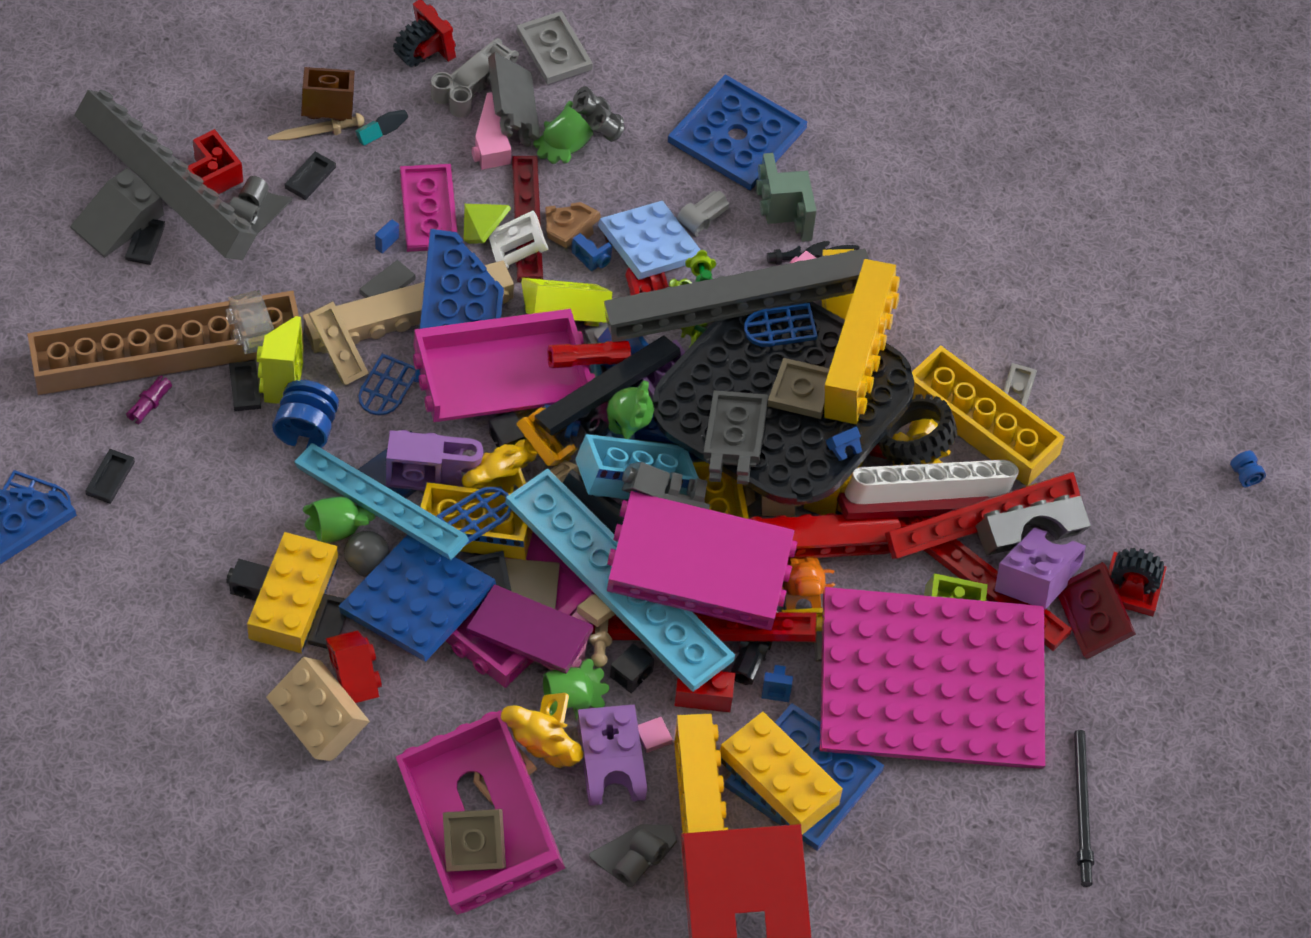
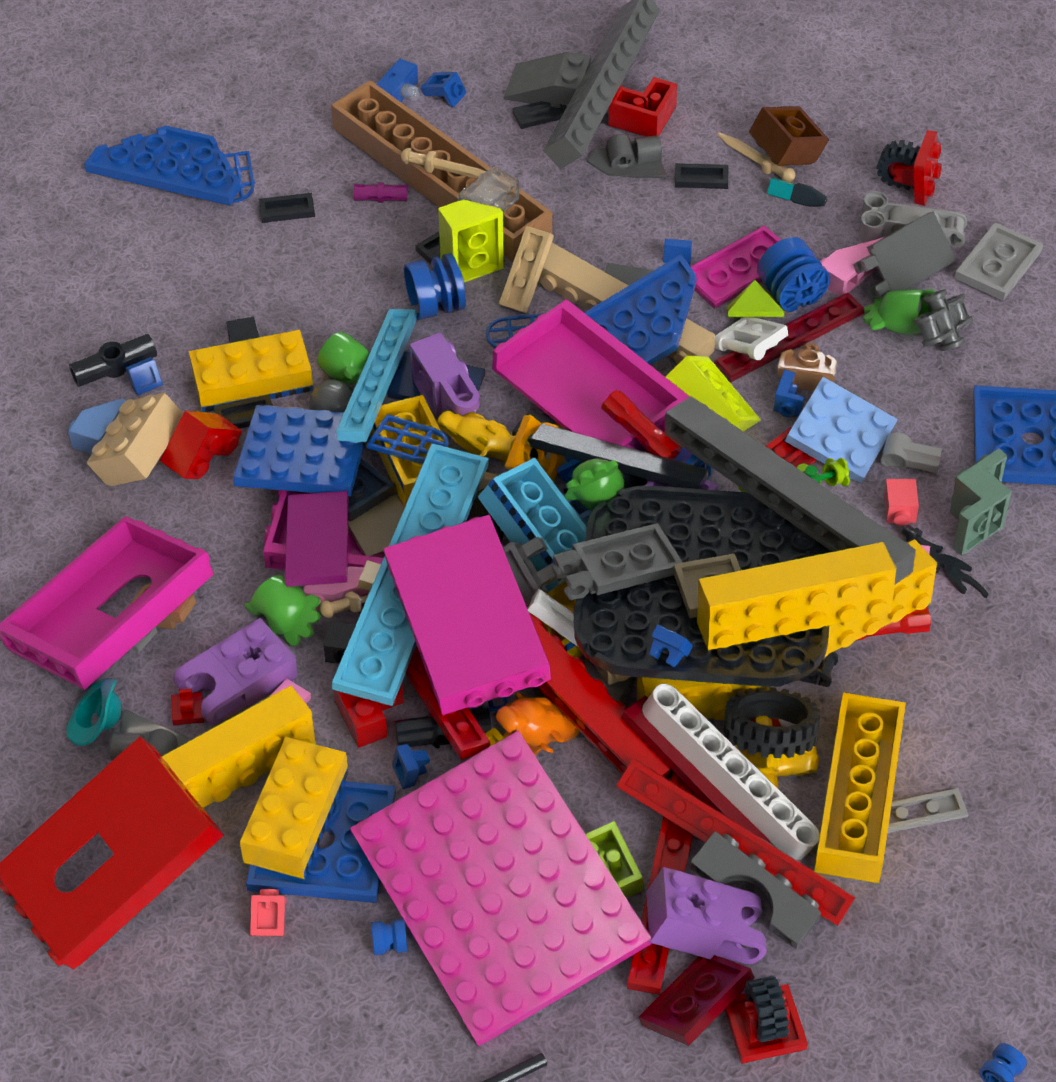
camera: 65 degrees right, 5 degrees down
dark tan plate [443,809,506,872] -> none
yellow piece [501,693,584,768] -> none
dark grey brick [622,462,670,498] -> none
blue window [744,303,817,347] -> none
none -> teal hat [66,678,122,746]
none -> medium blue slope [68,399,126,454]
none -> black piece [69,334,157,387]
none -> blue tile [125,357,163,395]
none -> red tile [171,689,204,726]
none -> coral bracket [250,889,287,936]
none -> blue wheel [371,919,407,956]
none -> blue piece [376,58,421,102]
none -> tan sword [401,148,501,181]
none -> blue bracket [420,72,467,107]
none -> white tile [527,589,578,646]
none -> blue wheel [757,237,830,312]
none -> coral brick [884,479,919,526]

